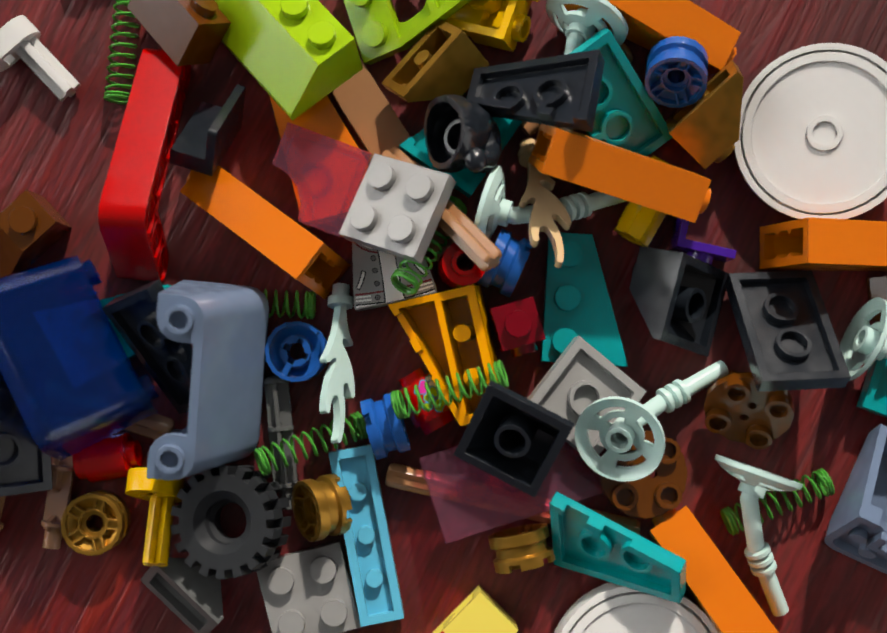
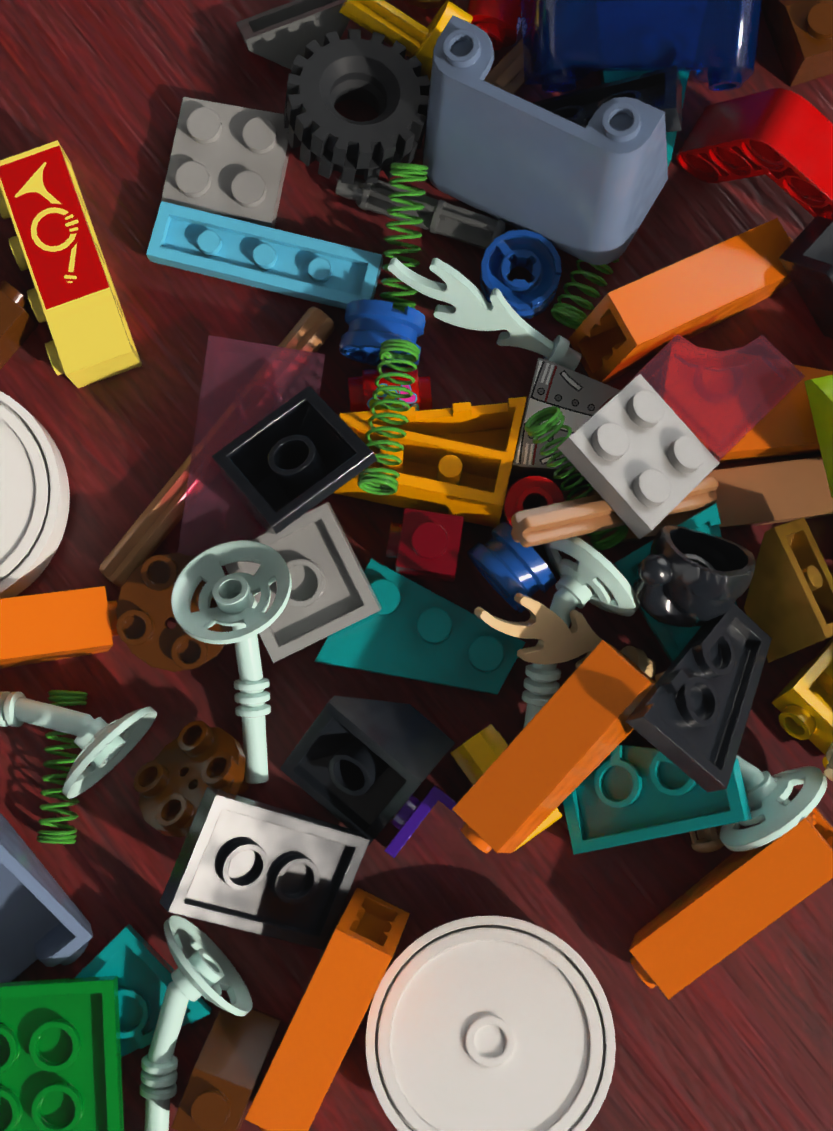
camera: 125 degrees right, 5 degrees down
pearl gold wheel [292,474,352,542] -> none
pearl gold wheel [488,523,555,574] -> none
teal wing [549,491,686,604] -> none
blue wheel [645,36,708,108] -> none
pearl gold slope [666,60,744,169] -> none

